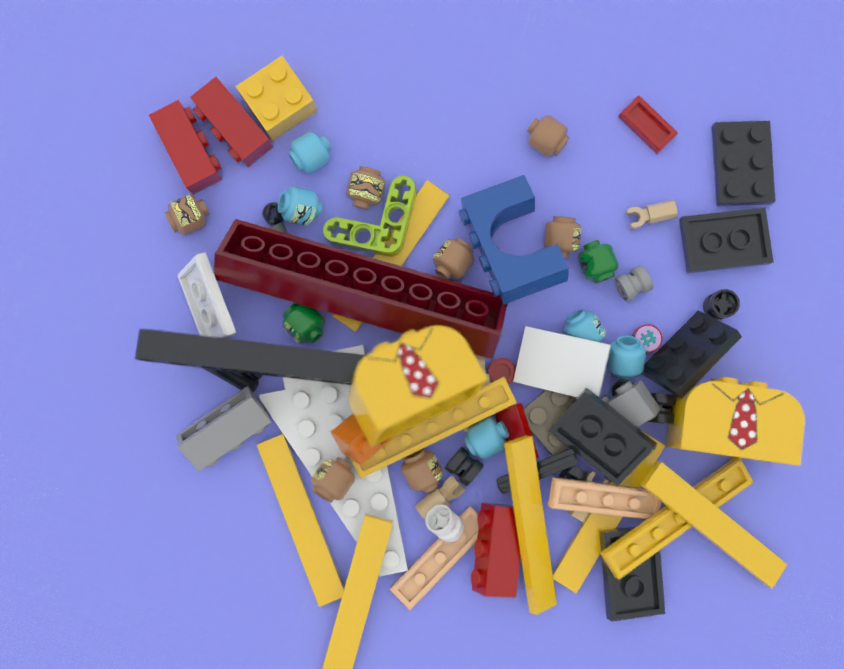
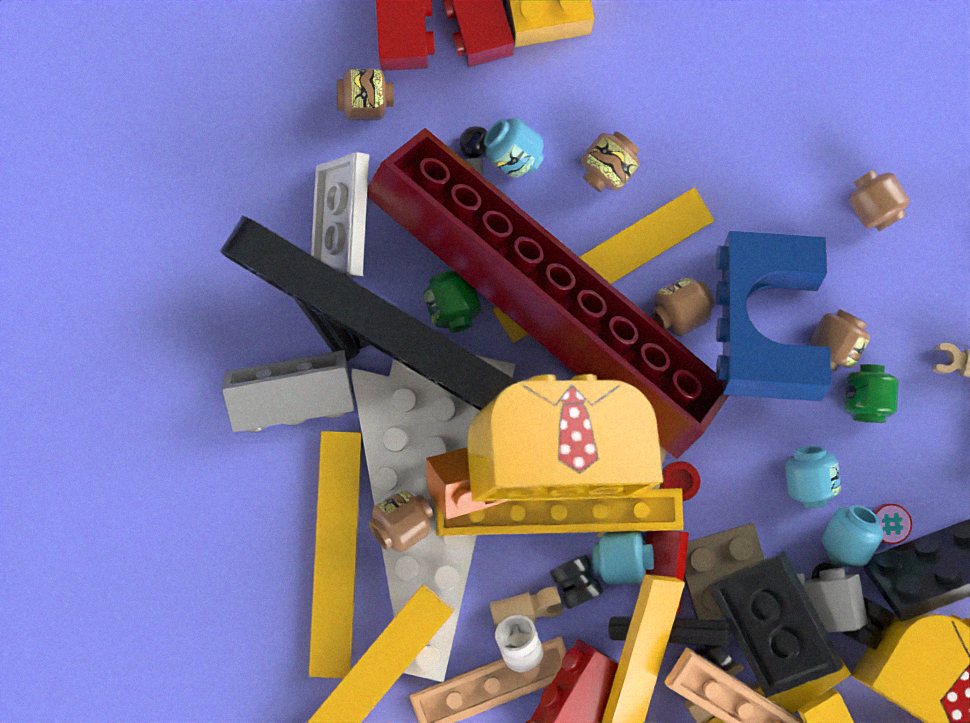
camera: 20 degrees right, 0 degrees up
medium azure head [288,131,332,174] -> none
lime beam [323,176,417,256] -> none
medium nougat head [401,448,443,493] -> none
white tile [513,326,611,398] -> none
light grey wheel [614,265,653,303] -> none

